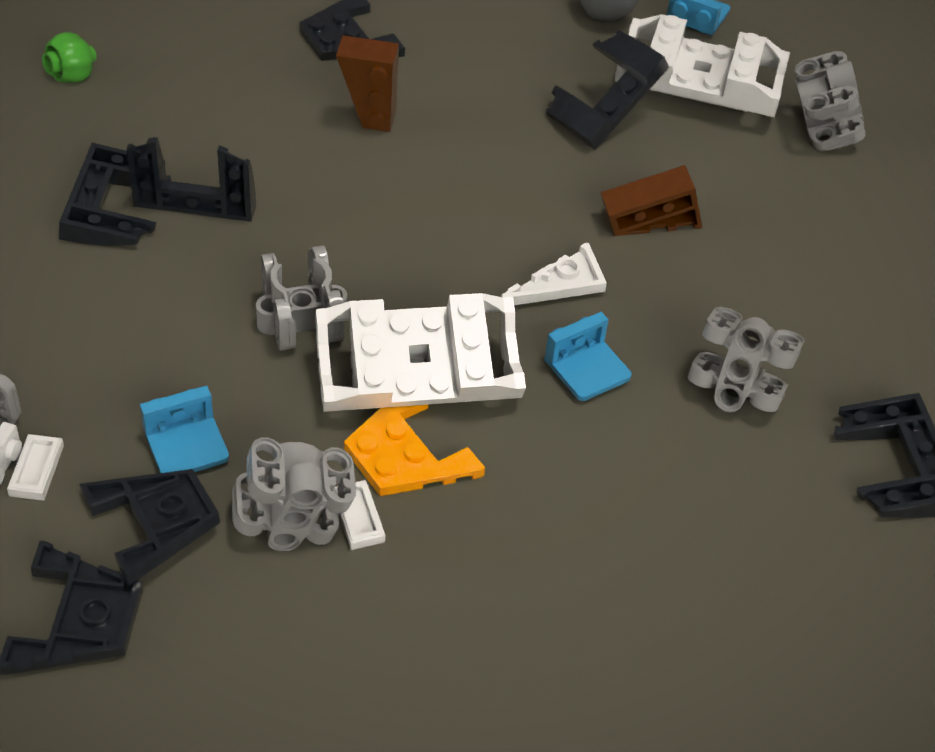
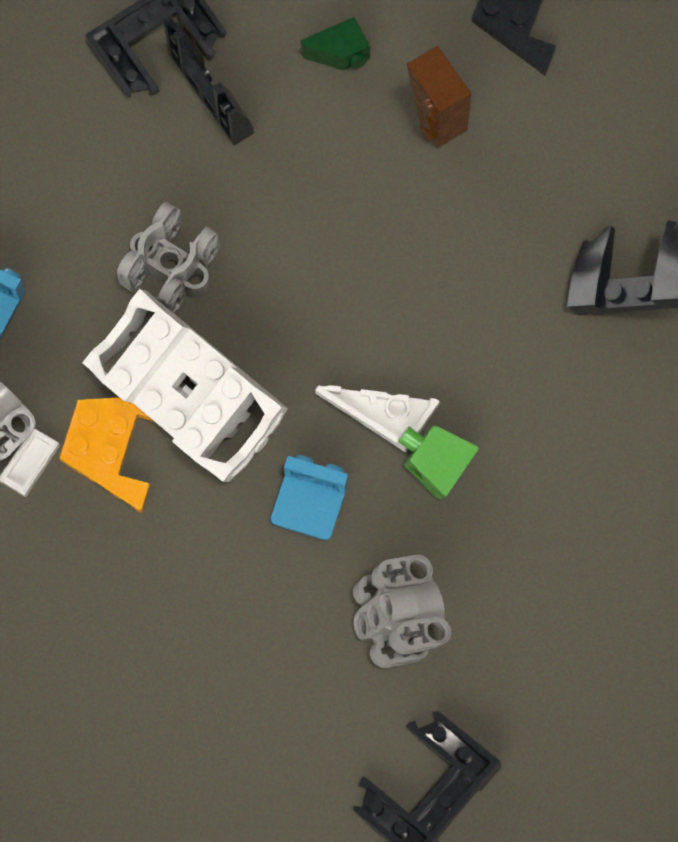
camera: 55 degrees right, 25 degrees up
reddish brown wedge [601,165,703,236] -> none
none -> dark green slope [300,17,370,71]
none -> bright green torso [398,425,479,500]

